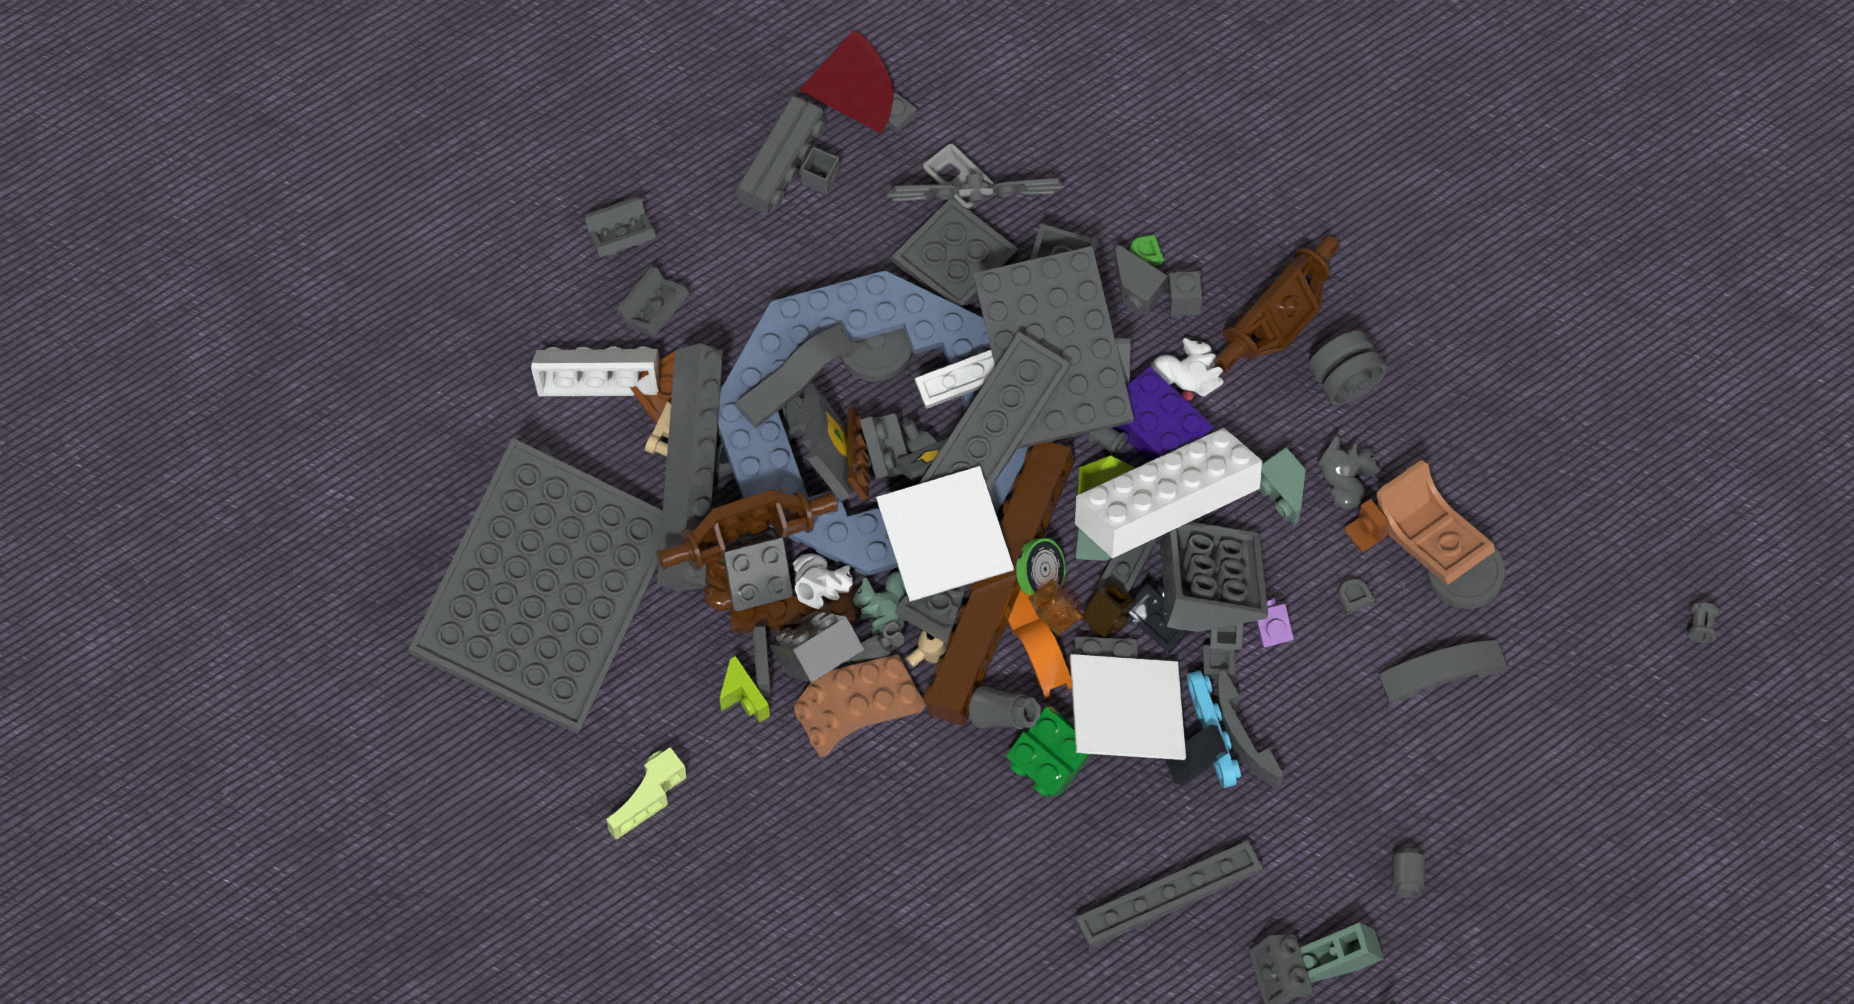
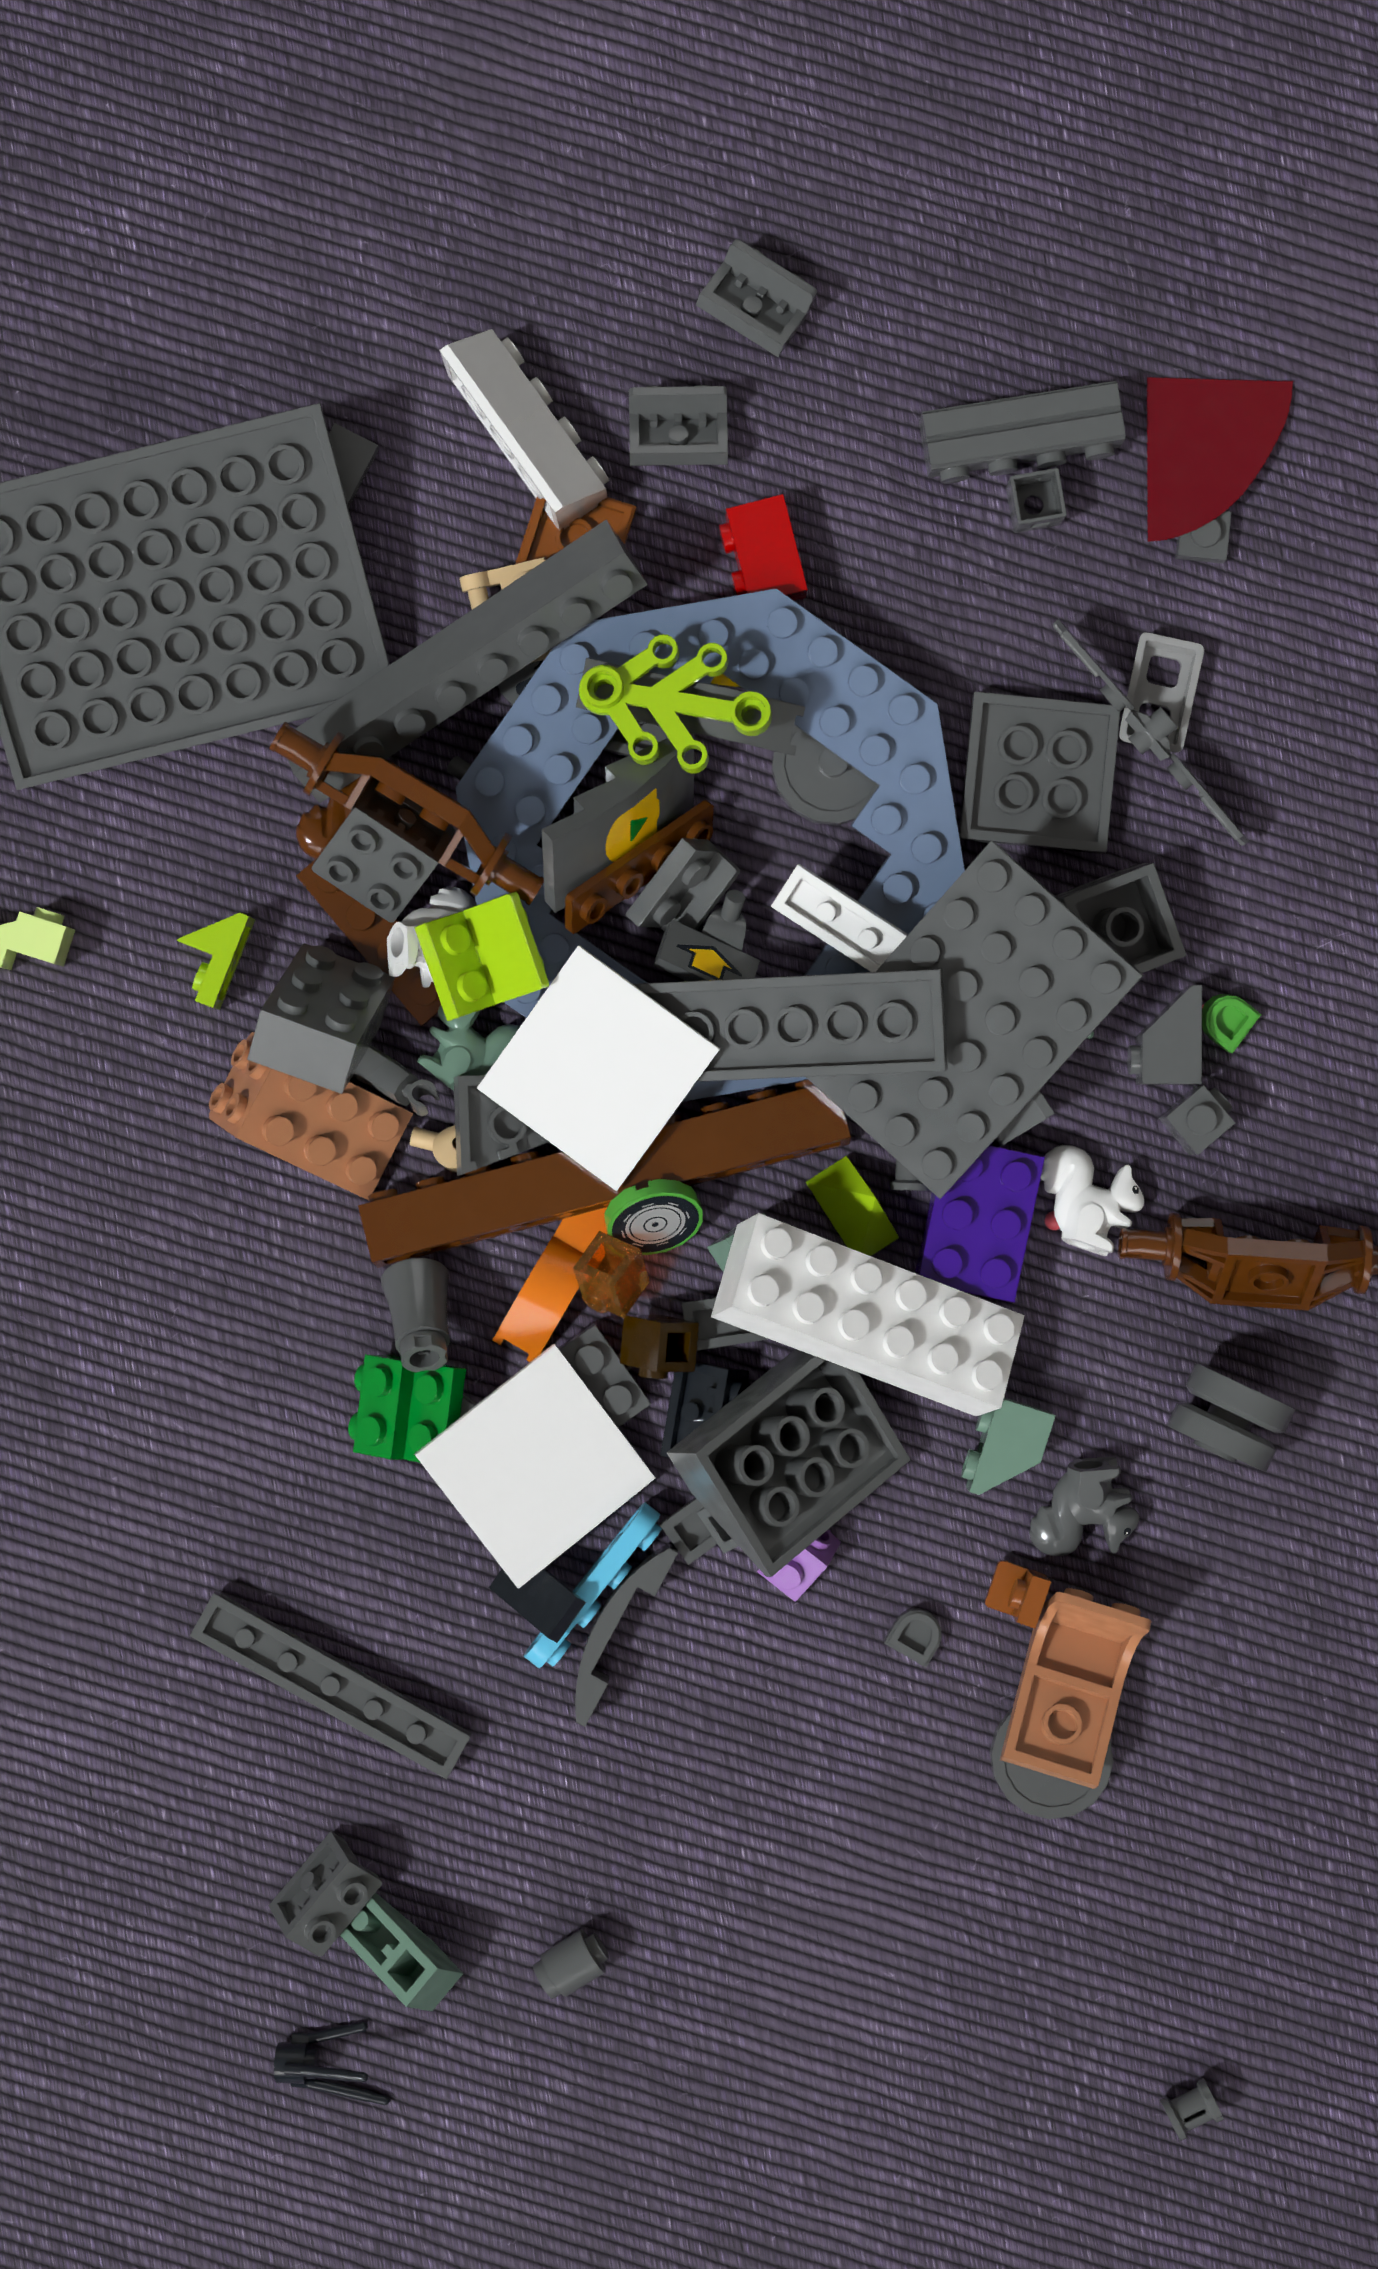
camera: 50 degrees right, 25 degrees up
dark grey tile [753,627,771,697] -> none
dark grey slope [1379,640,1508,704] -> none
none -> lime bracket [414,892,549,1021]
none -> lime plant [579,634,772,774]
none -> red brick [719,494,808,601]

